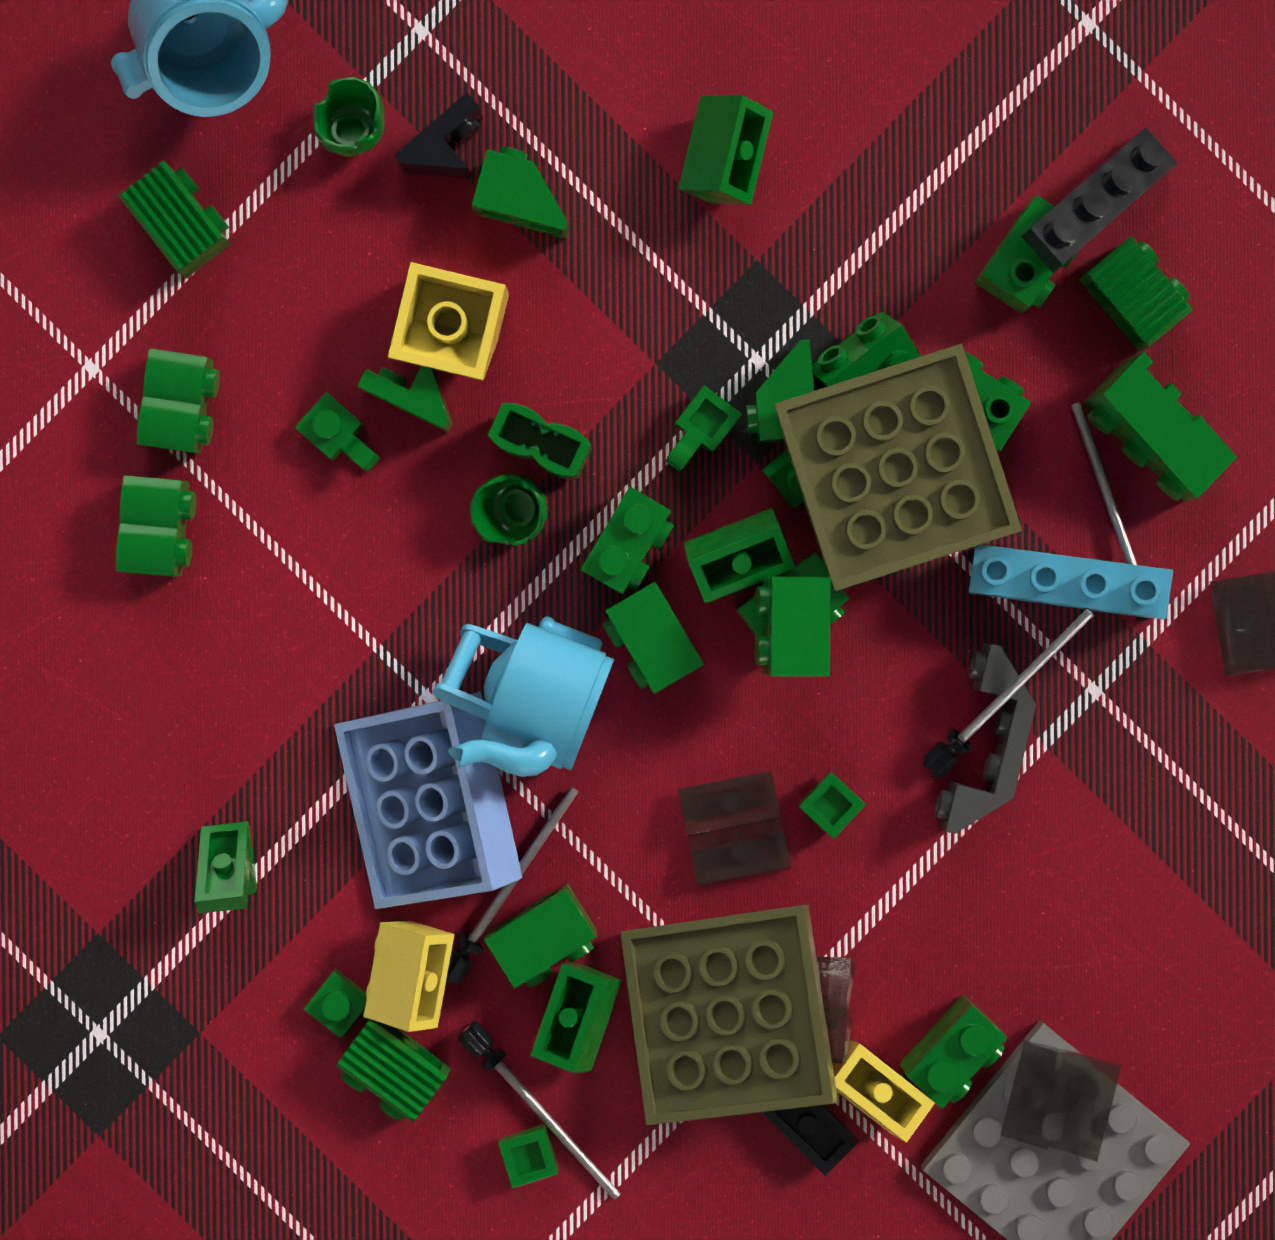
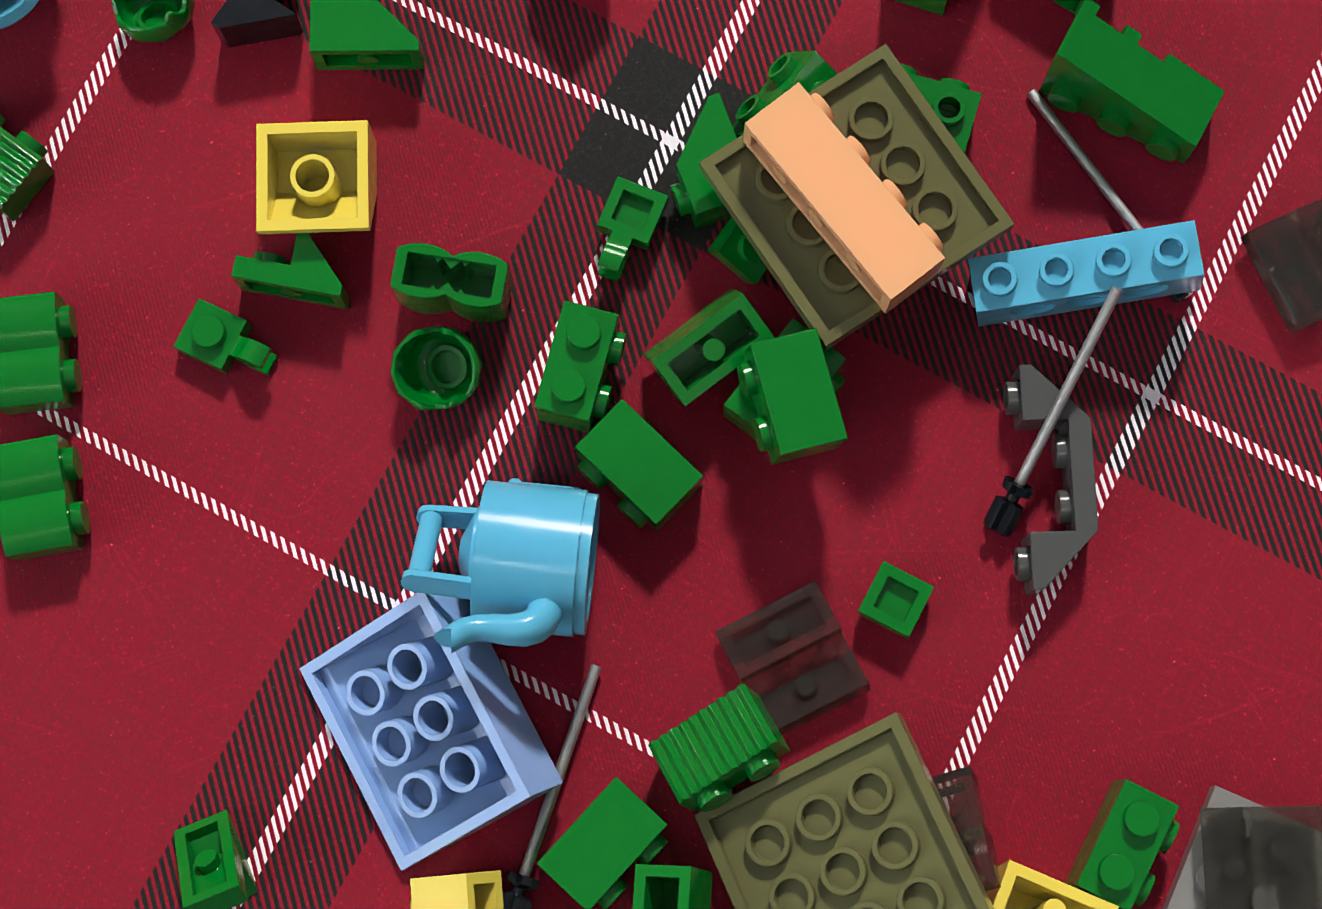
camera: 15 degrees left, 10 degrees down
none -> green brick [648,684,790,812]
none -> light nougat brick [743,82,945,314]

